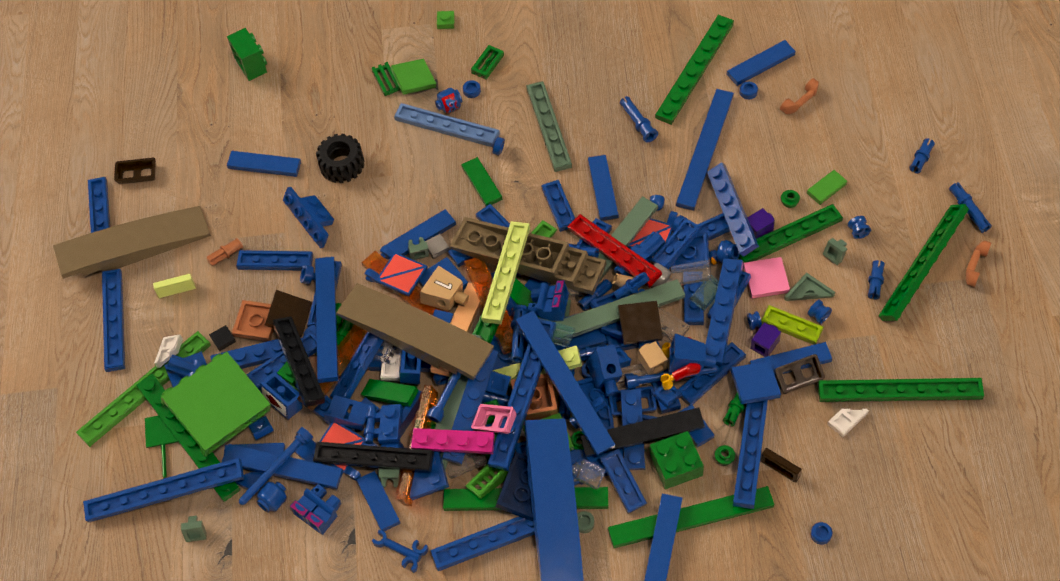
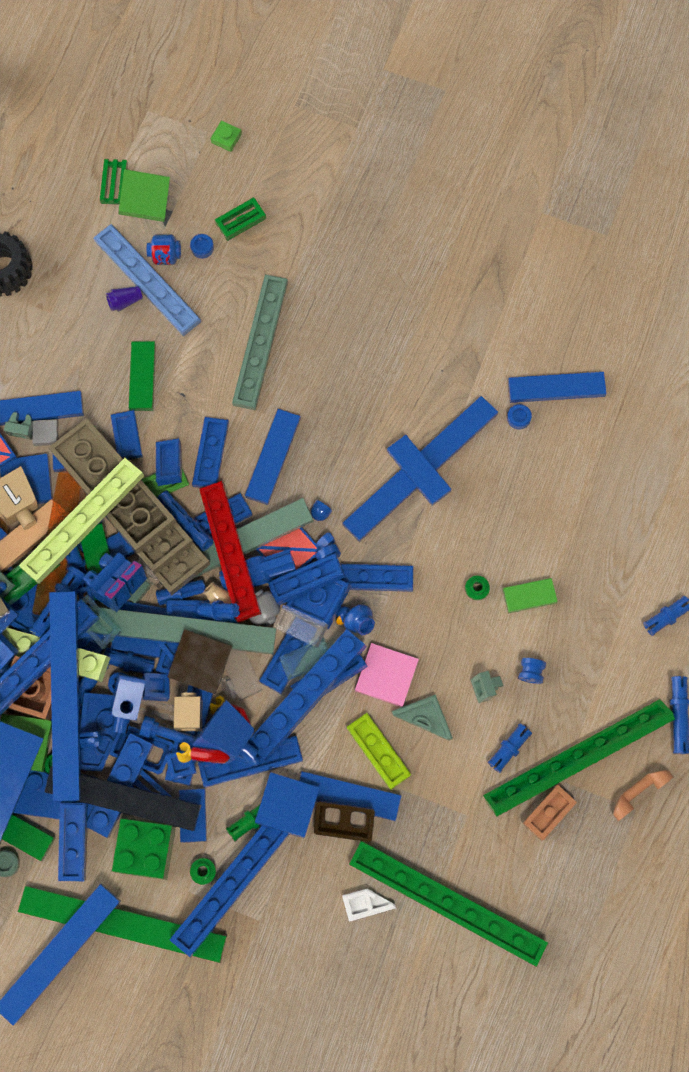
camera: 25 degrees right, 15 degrees up
blue tile [492,137,505,156] -> none
clear bracket [572,459,605,489] -> none
blue pin [620,96,658,143] -> none
green plate [655,14,734,125] -> none
blue plate [707,162,759,257] -> none
green tile [738,204,843,265] -> none
dark purple brick [747,208,775,239] -> none
blue bush [747,311,762,330] -> none
dark purple brick [750,322,781,357] -> none
dark brown tile [761,447,802,482] -> none
nougat bar [780,78,819,114] -> none
blue wheel [807,299,832,324] -> none
blue tile [811,522,833,545] -> none
none -> dark purple cone [106,286,143,312]
none -> blue tile [156,439,182,486]
none -> blue tile [387,435,452,506]
none -> nougat plate [522,785,577,841]

